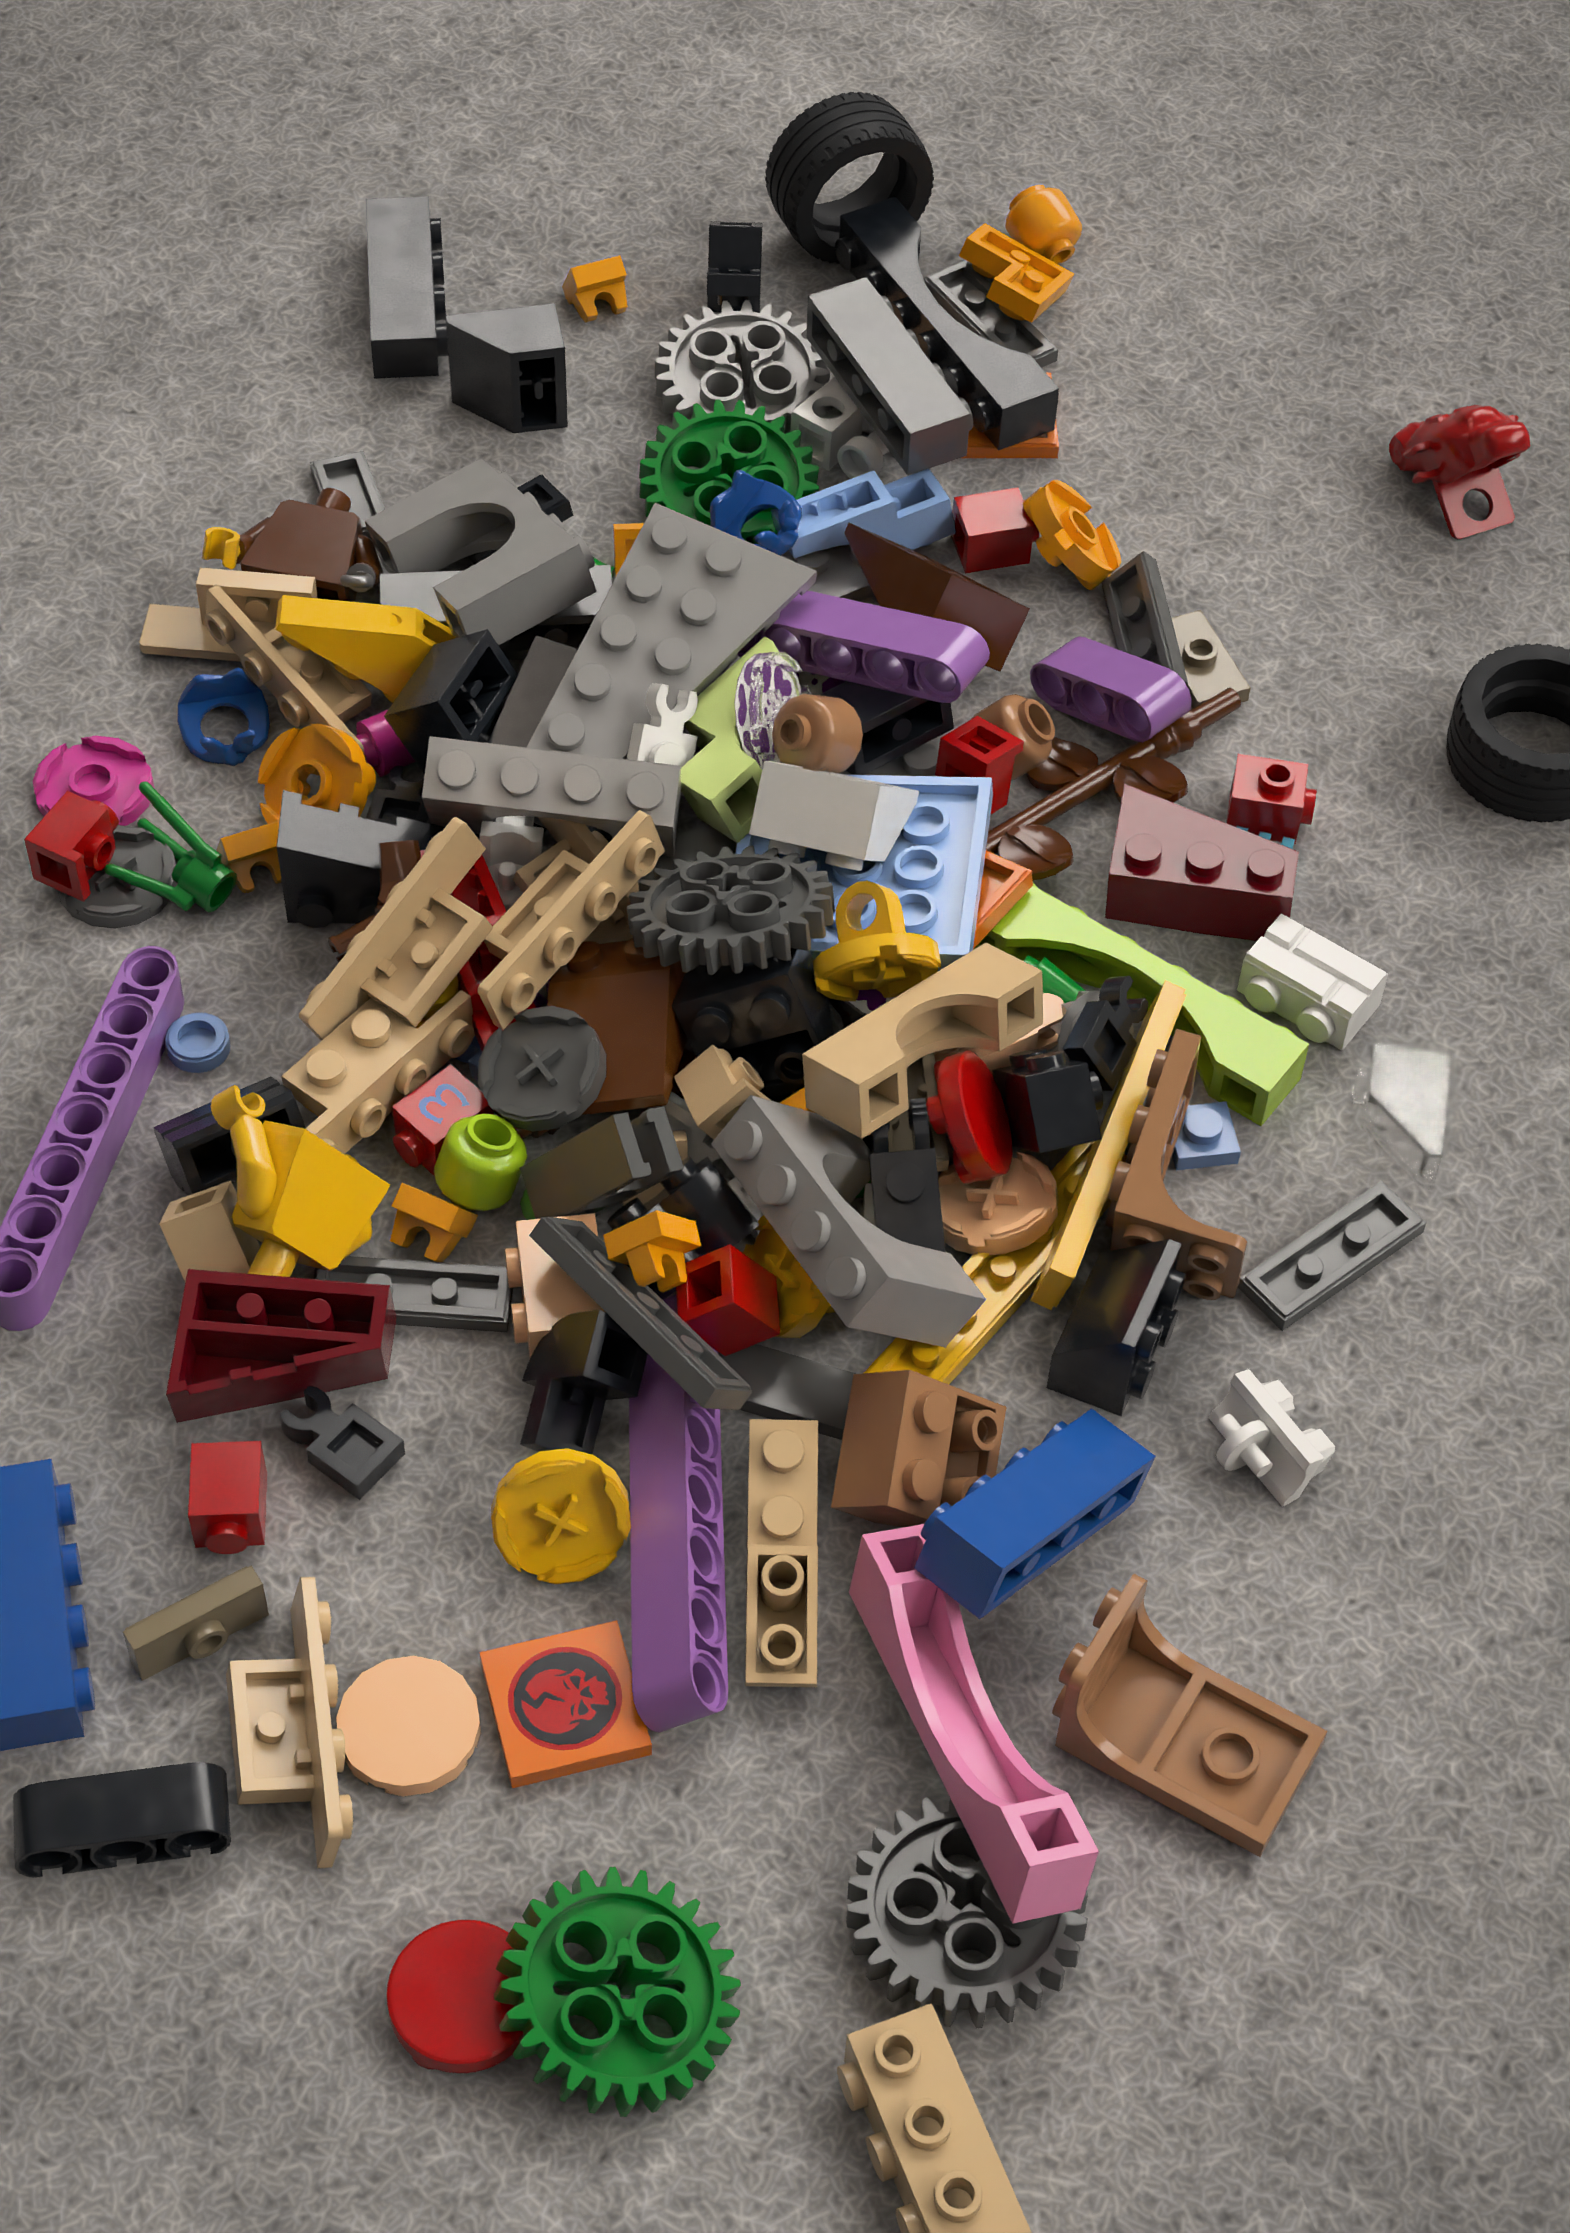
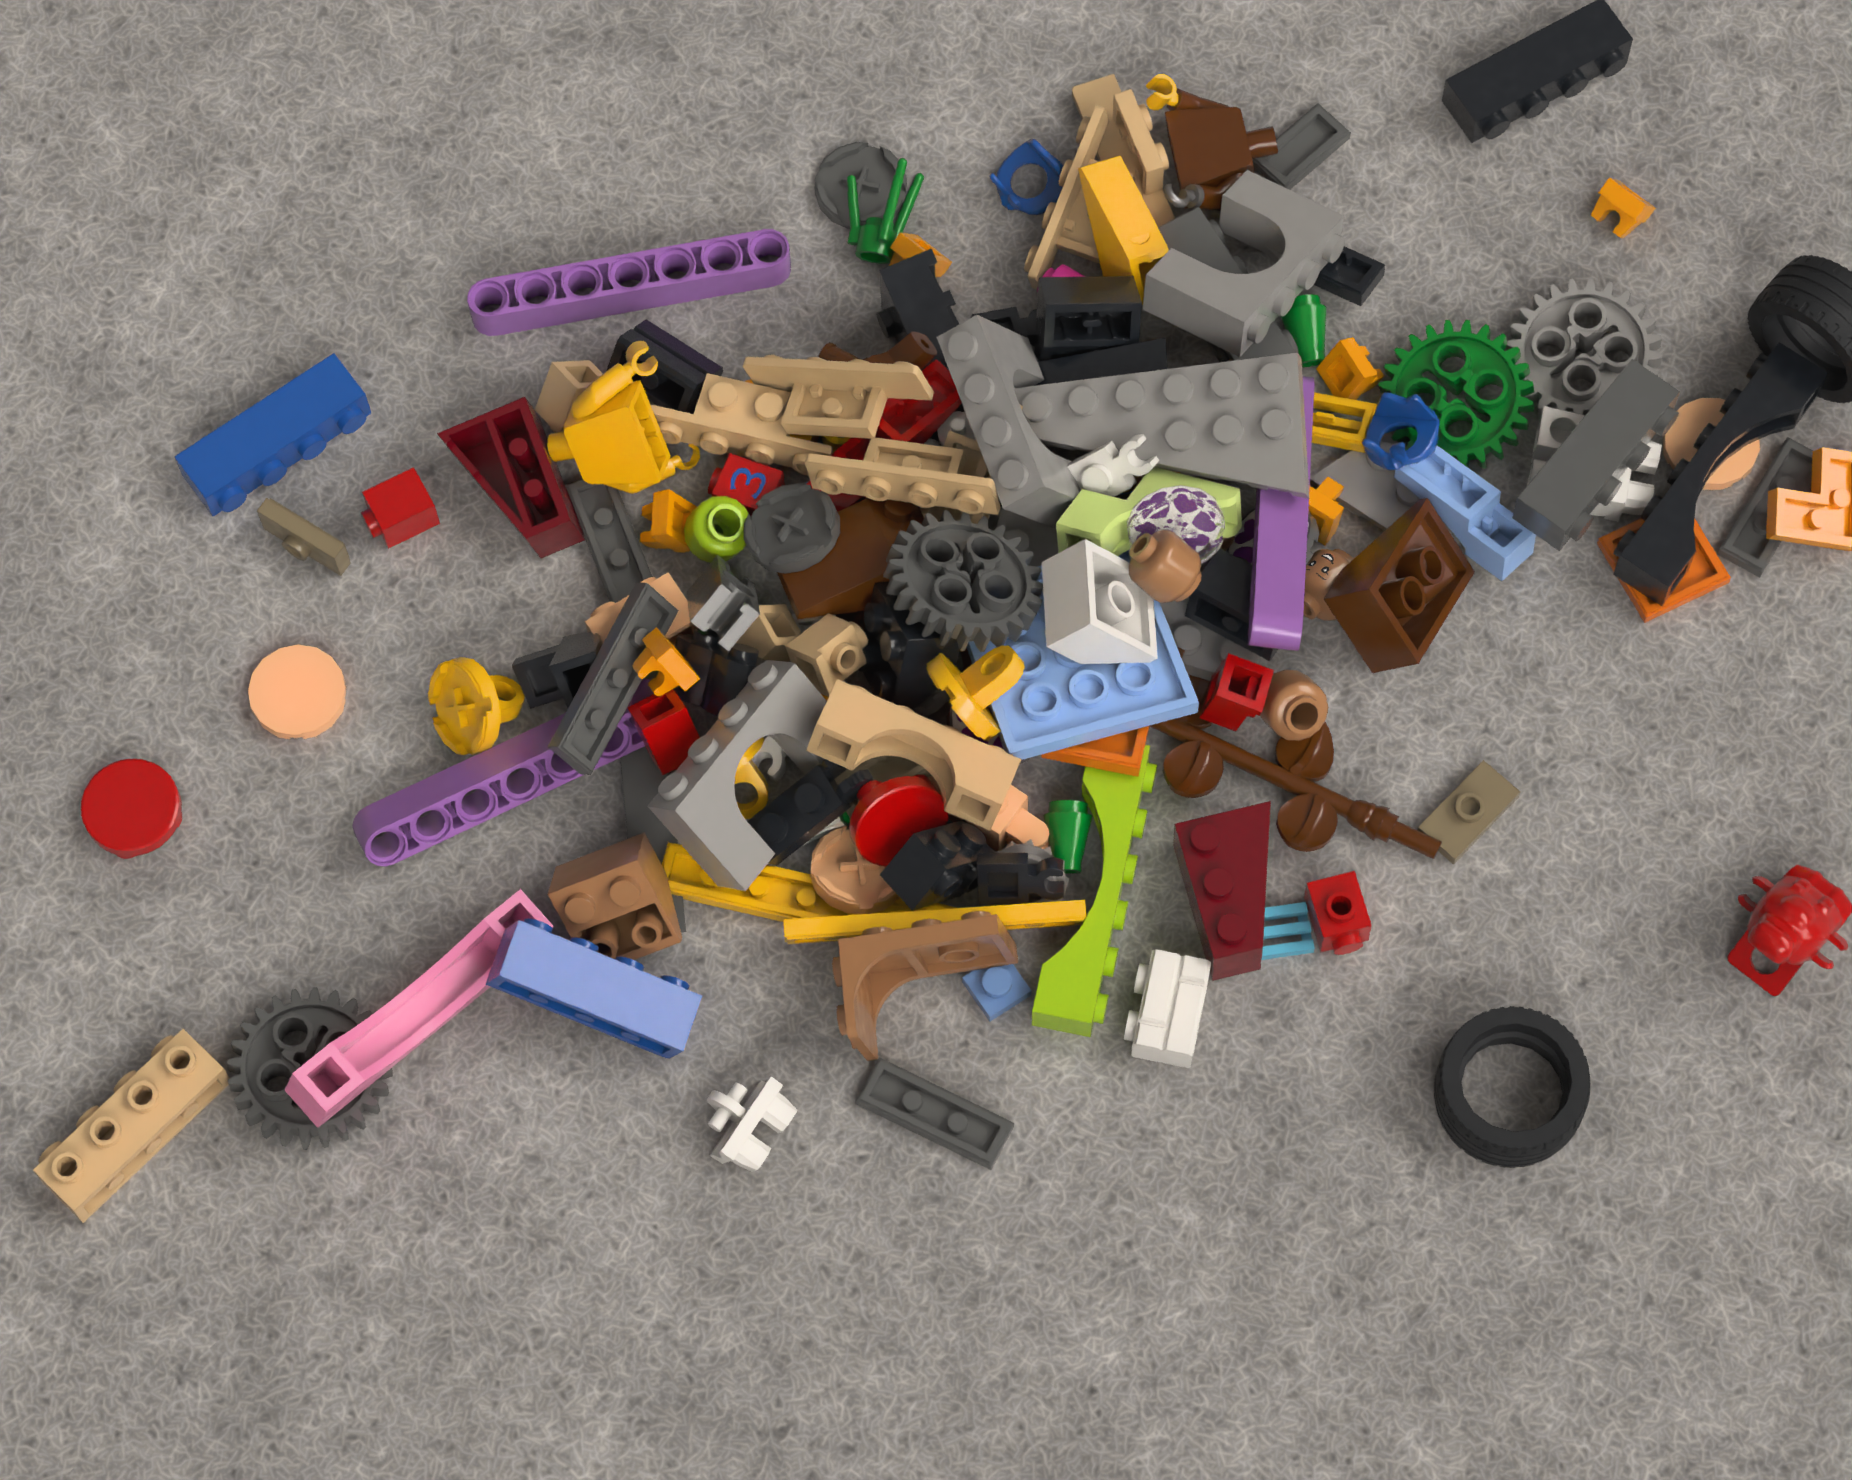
camera: 70 degrees right, 15 degrees up
black beam [13,1762,231,1878] -> none
red brick [24,791,119,902] -> none
dark pink tile [33,735,155,826] -> none
medium blue tile [165,1013,230,1073] -> none
tan bracket [226,1577,353,1868] -> none
light orange plate [258,724,376,824] -> none
black plate [280,1386,405,1500] -> none
black slope [445,303,568,434] -> none
tile [479,1620,652,1788] -> none
green gear [494,1867,741,2117] -> none
black brick [707,221,763,313] -> none
tan slope [745,1419,818,1688] -> none
red brick [951,487,1040,574] -> none
light orange plate [1023,480,1121,590] -> none
medium lavender beam [1030,636,1192,742] -> none
black slope [1046,1239,1186,1416] -> none
medium nougat bracket [1052,1574,1328,1857] -> none
dark grey tile [1101,551,1188,685] -> none
clear slope [1352,1043,1451,1190] -> none

